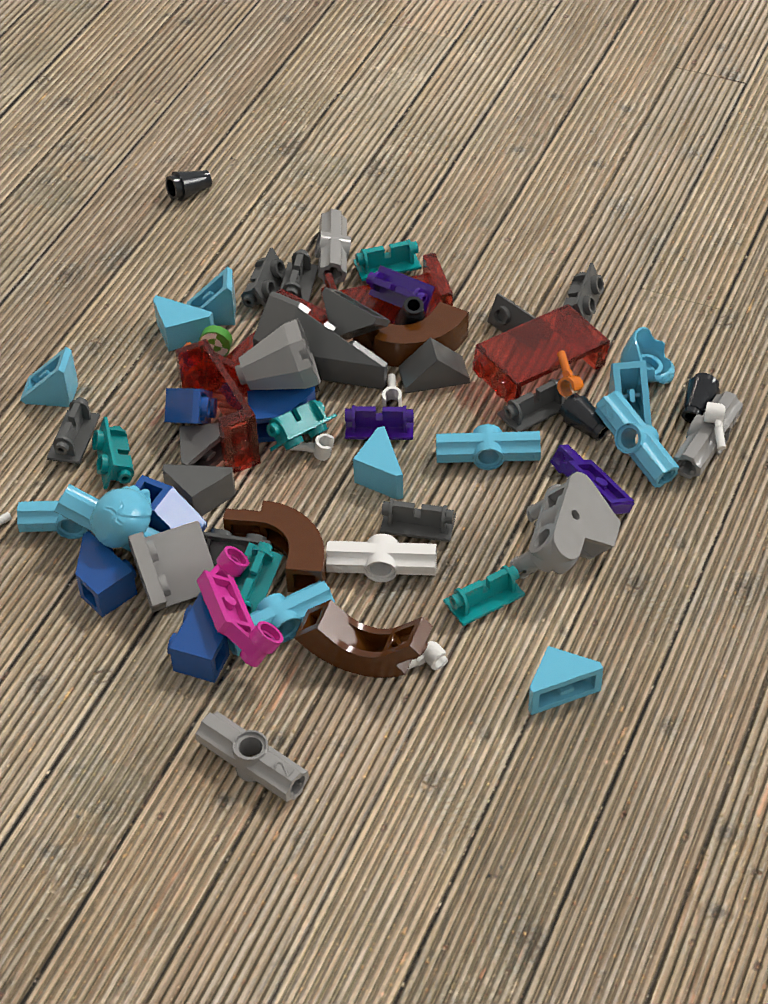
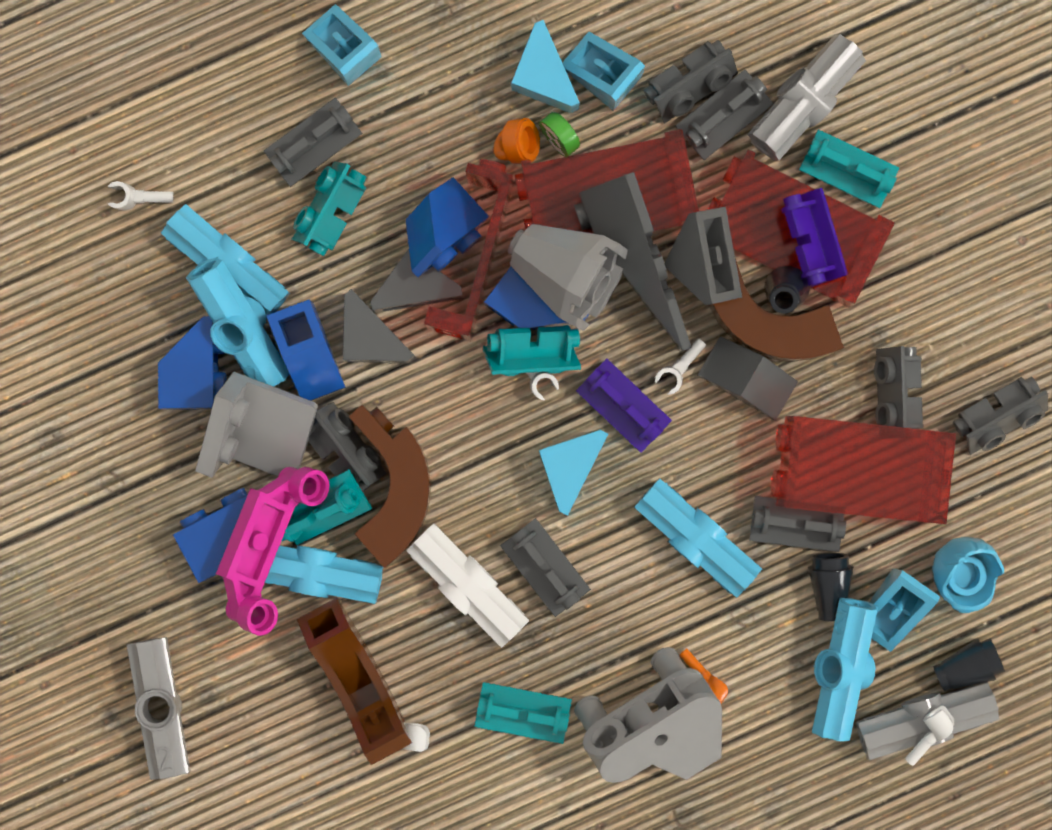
camera: 40 degrees right, 40 degrees up
medium azure hair [89,485,152,548] -> none
dark purple hinge [550,444,635,514] -> none
orange hand [557,350,584,397] -> none

